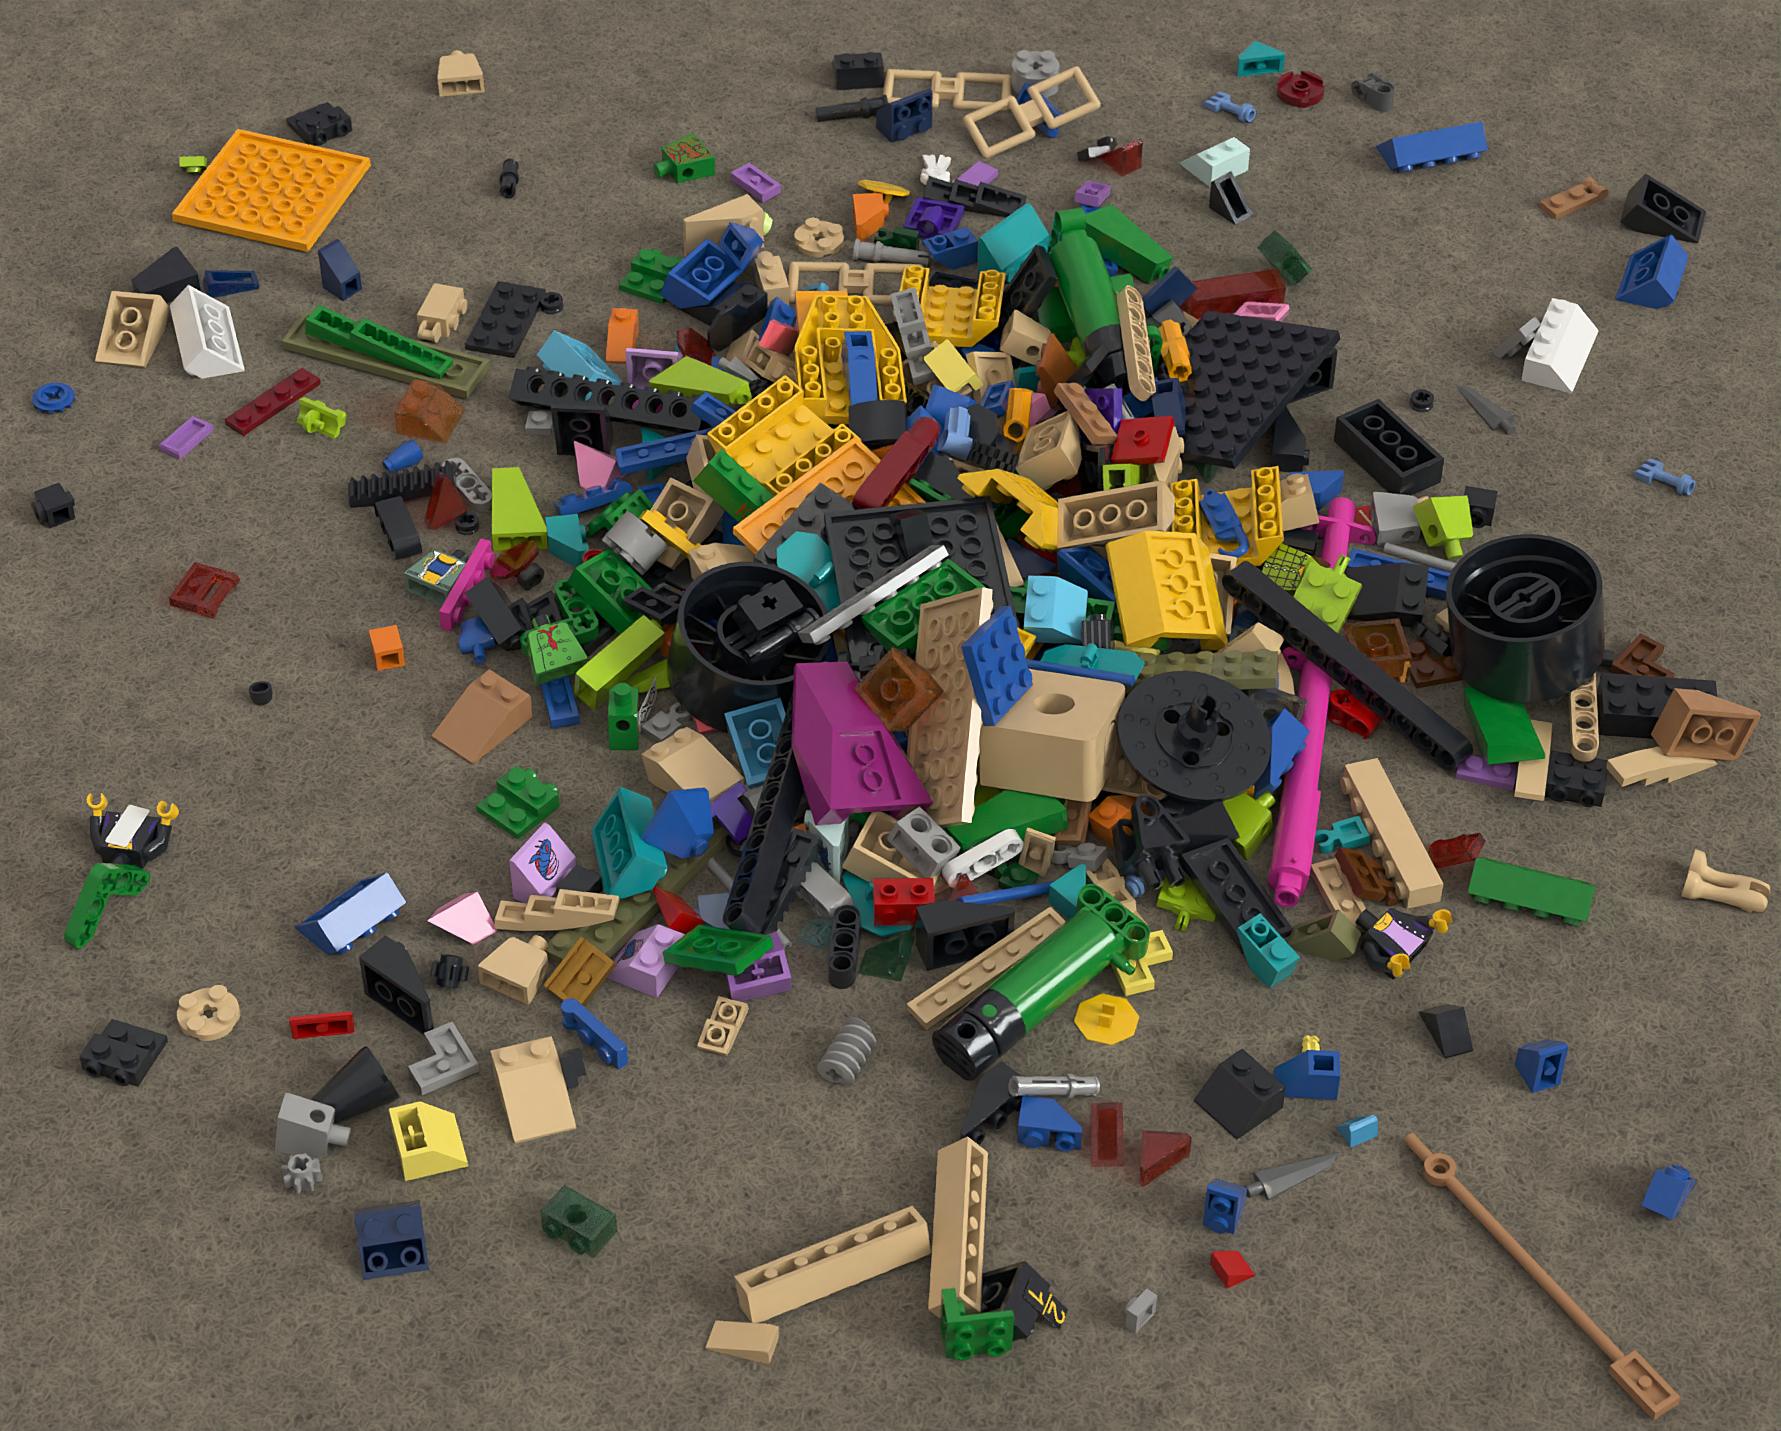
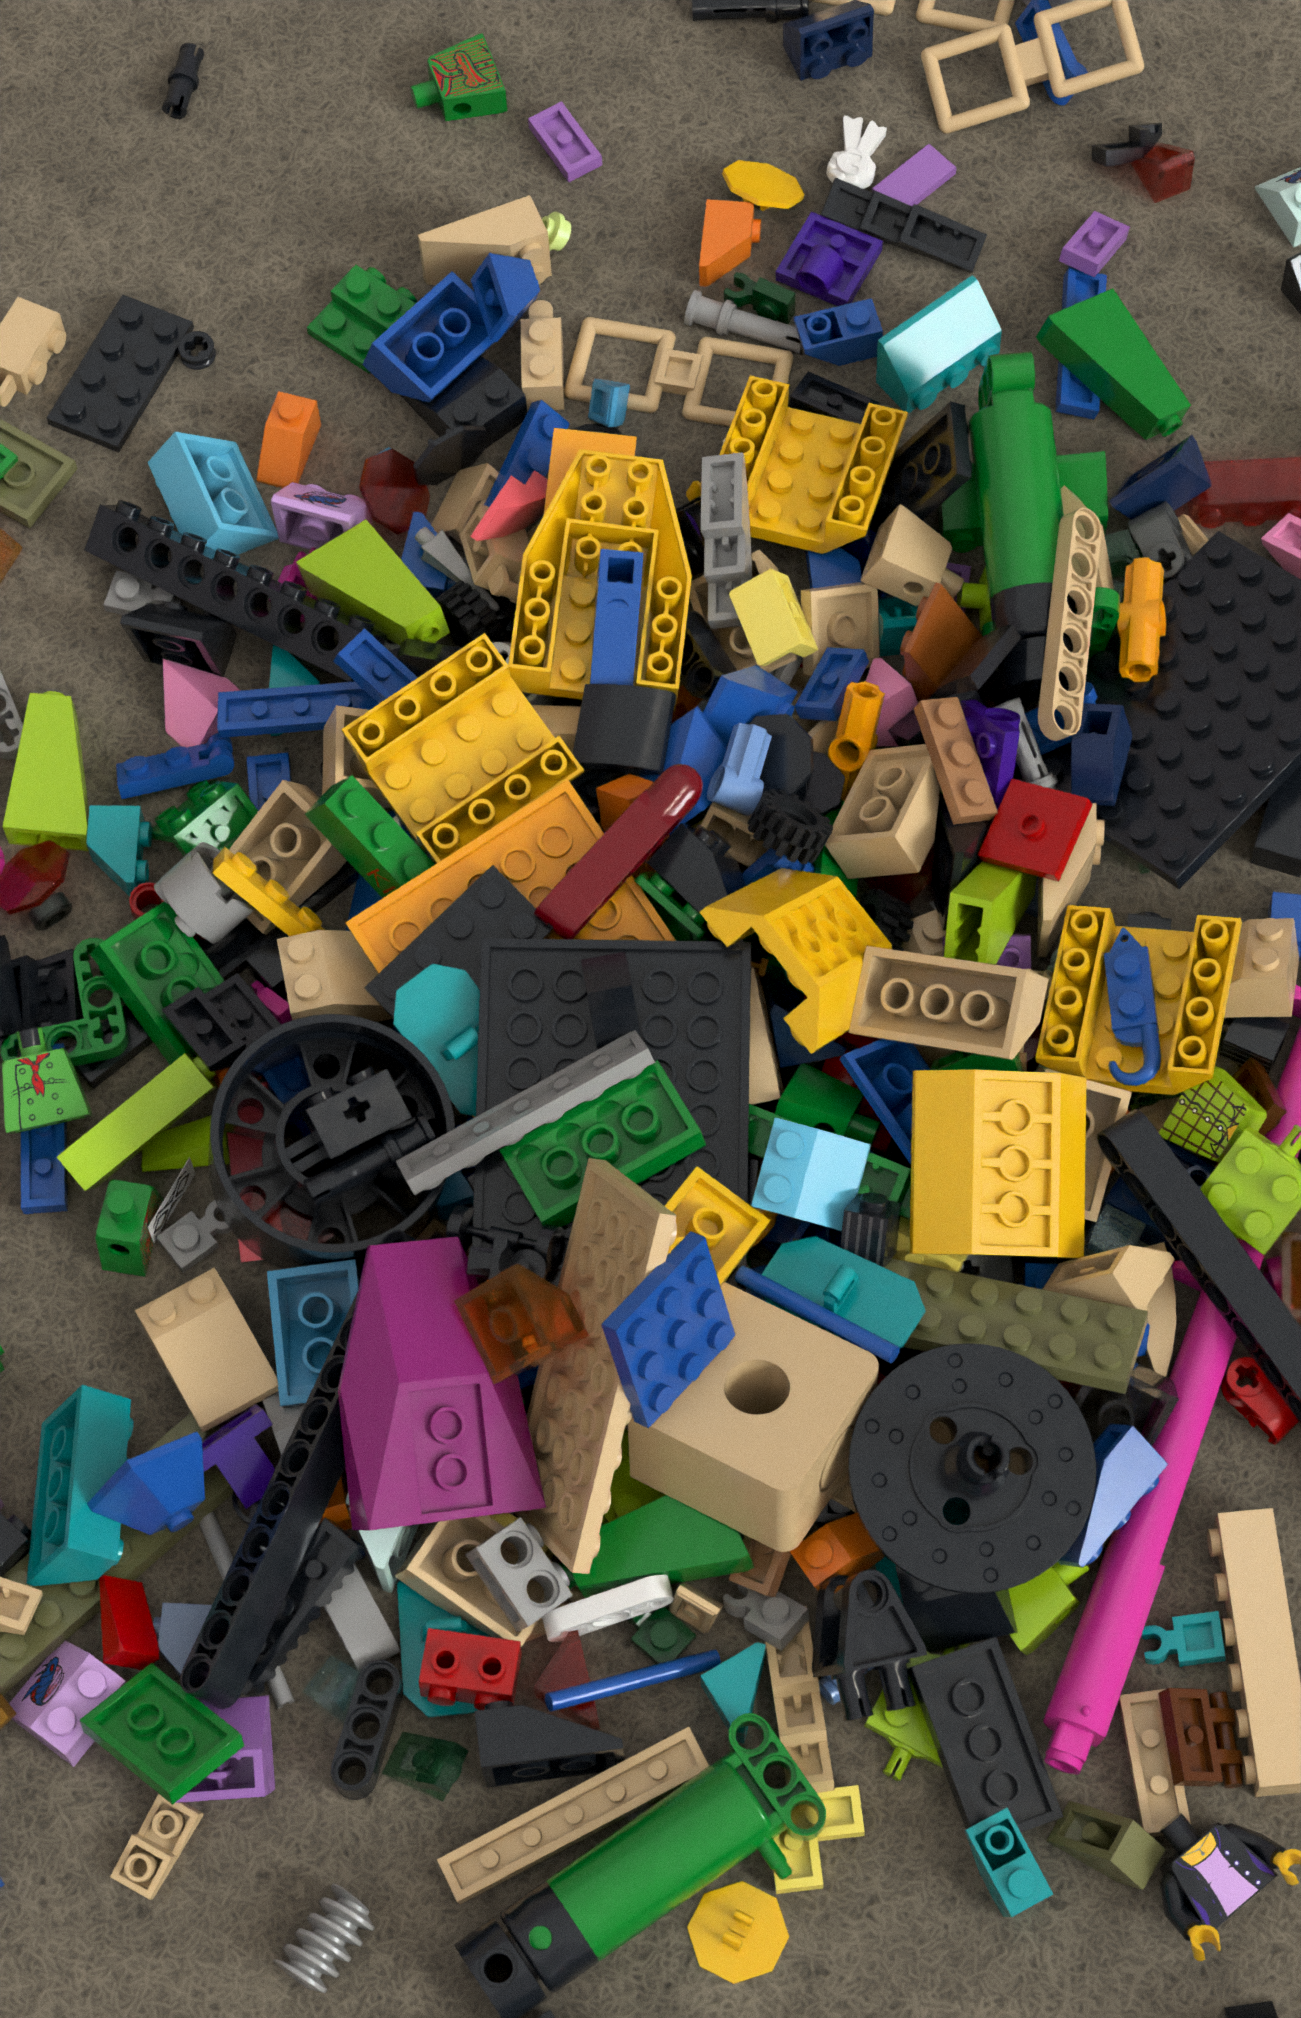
camera: 15 degrees right, 20 degrees up
tan plate [794,218,844,258] -> none

